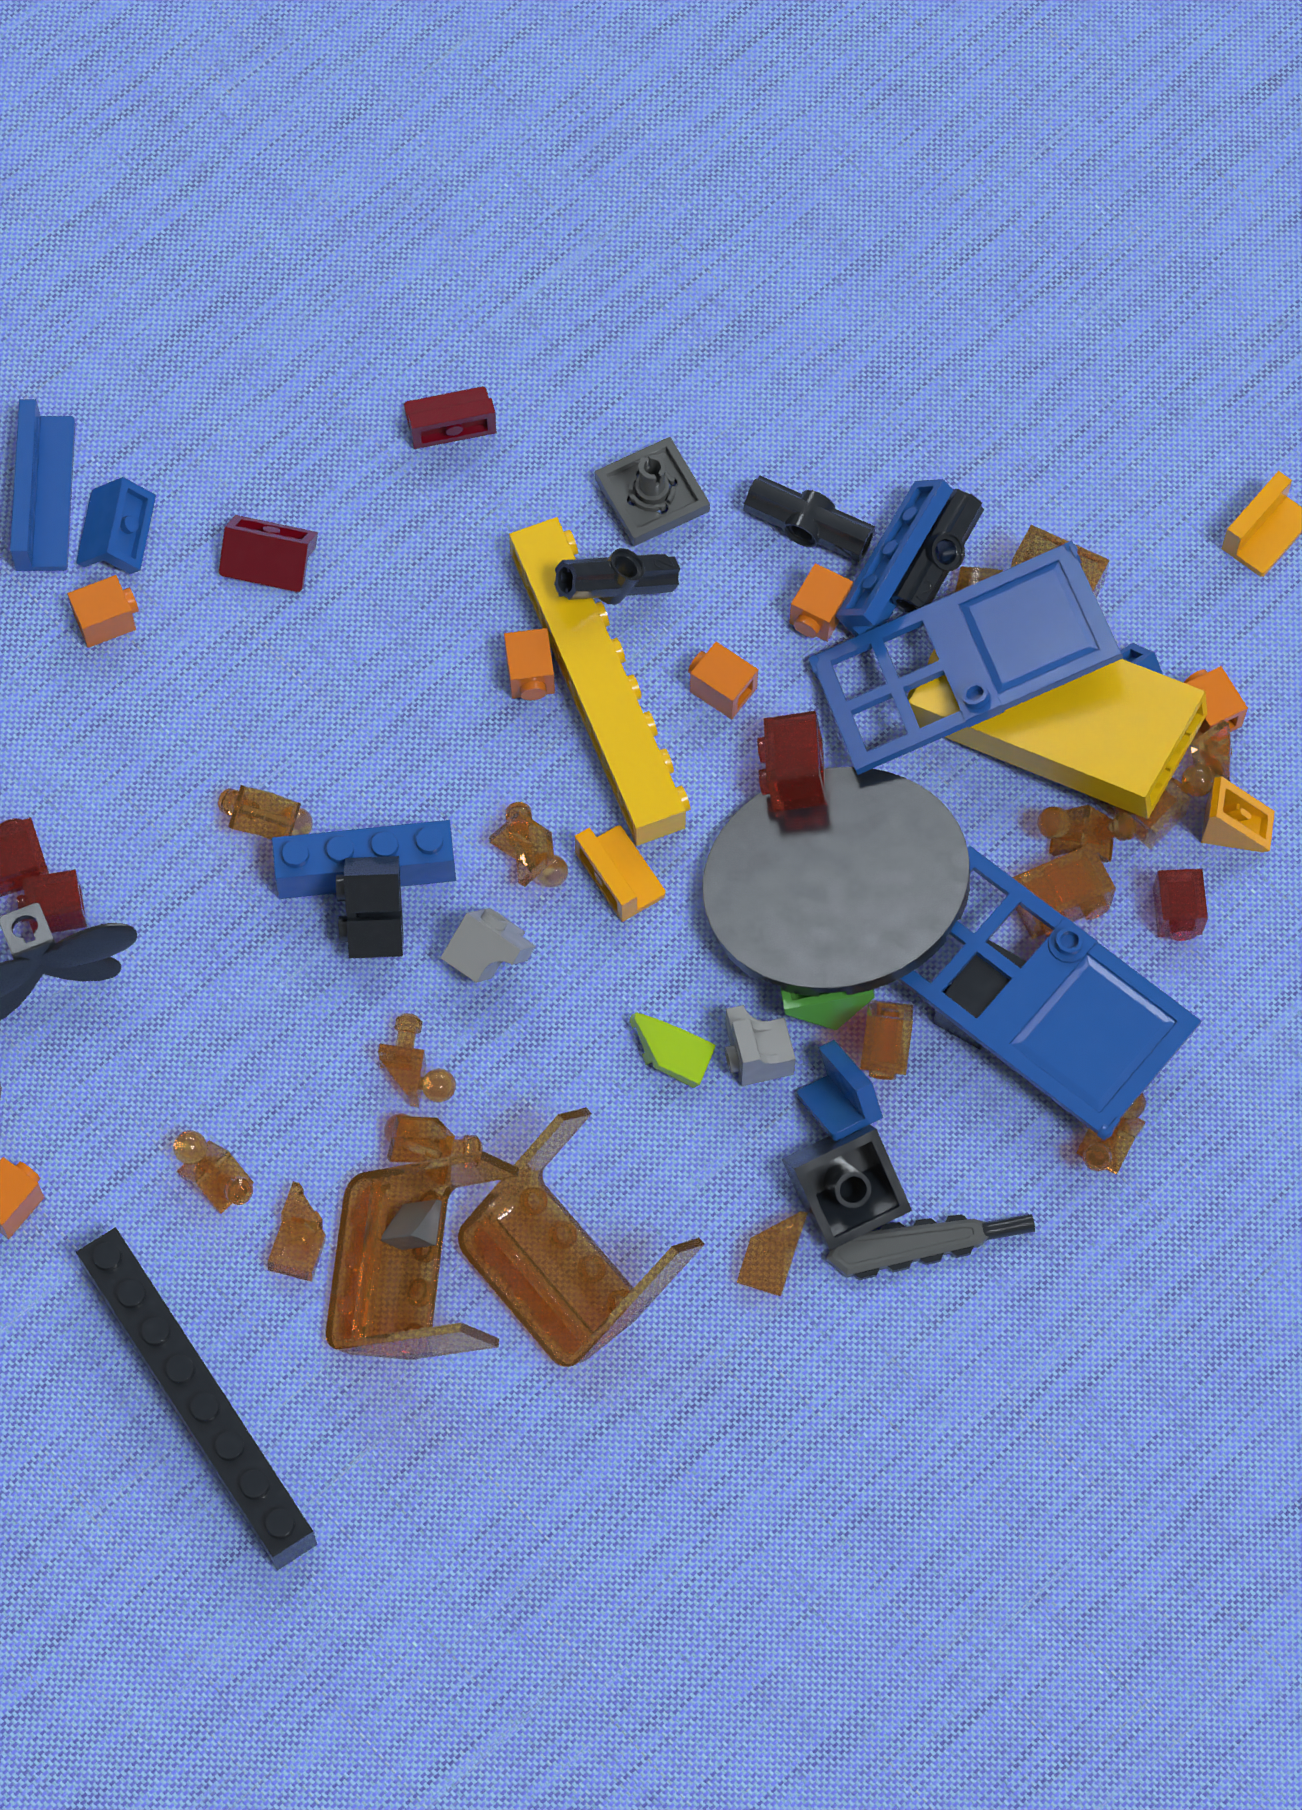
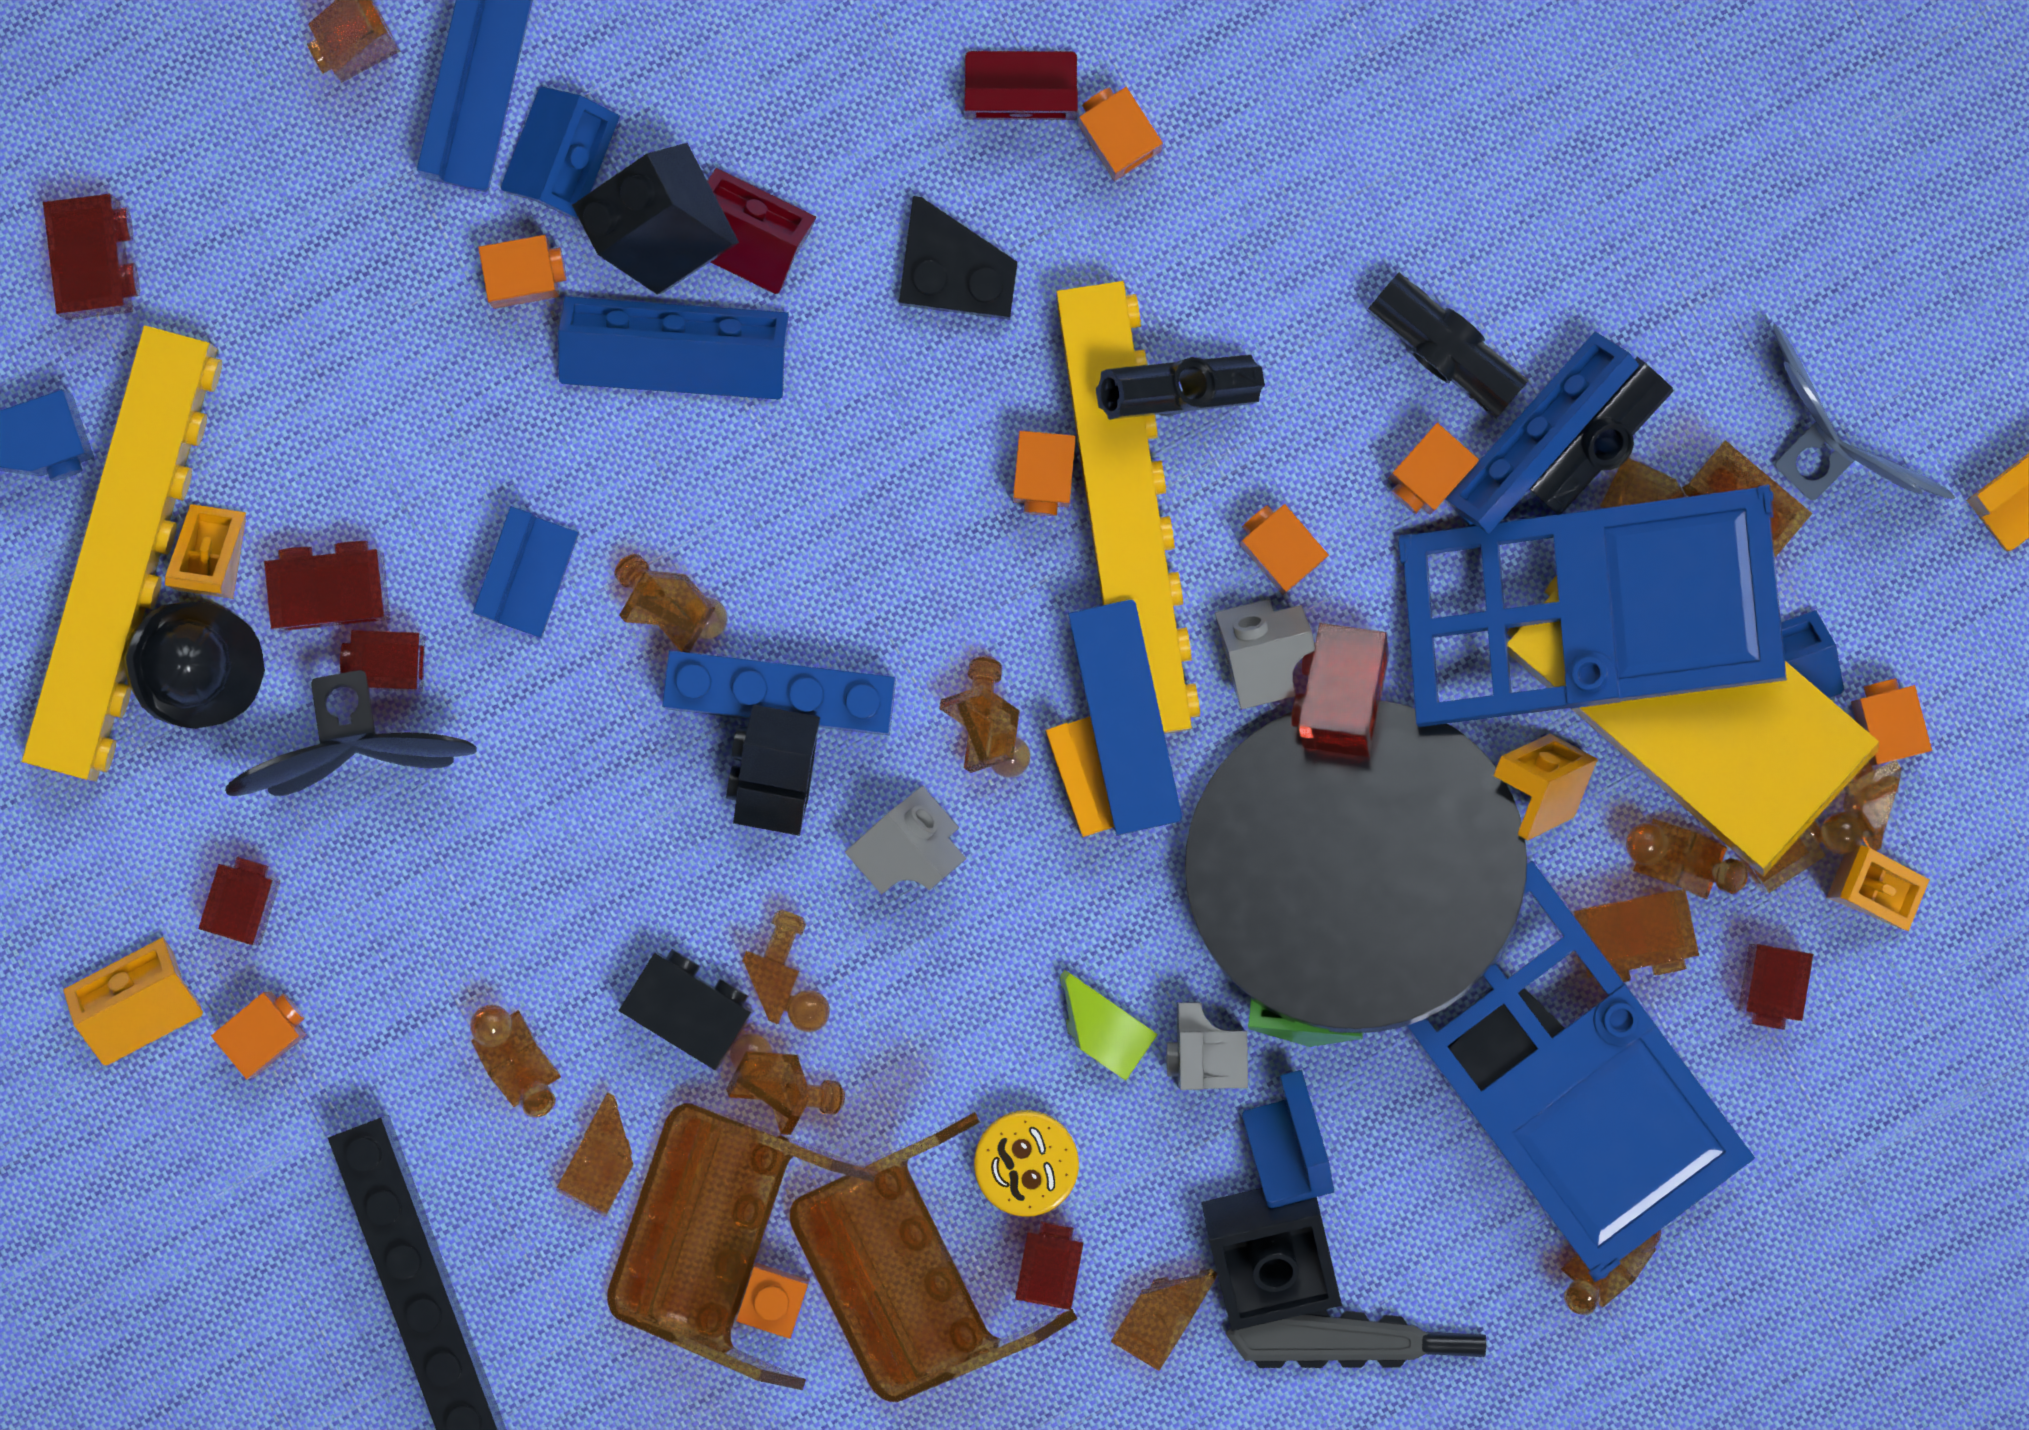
camera: 10 degrees right, 20 degrees up
dark grey slope [381,1199,442,1250] -> none
dark grey plate [595,437,710,546] -> none
clear orange brick [860,1000,913,1080] -> none
none -> blue panel [473,506,579,638]
none -> blue panel [558,296,789,400]
none -> black slope [572,143,739,295]
none -> black piece [618,949,754,1070]
none -> orange brick [736,1263,810,1339]
none -> black wing [899,196,1018,320]
none -> yellow head [974,1110,1079,1217]
none -> clear red brick [1015,1221,1084,1310]
none -> blue panel [1068,600,1182,836]
none -> orange brick [1078,87,1163,182]
none -> light grey brick [1215,599,1316,710]
none -> light orange panel [1493,733,1598,841]
none -> sand blue piece [1773,324,1955,501]

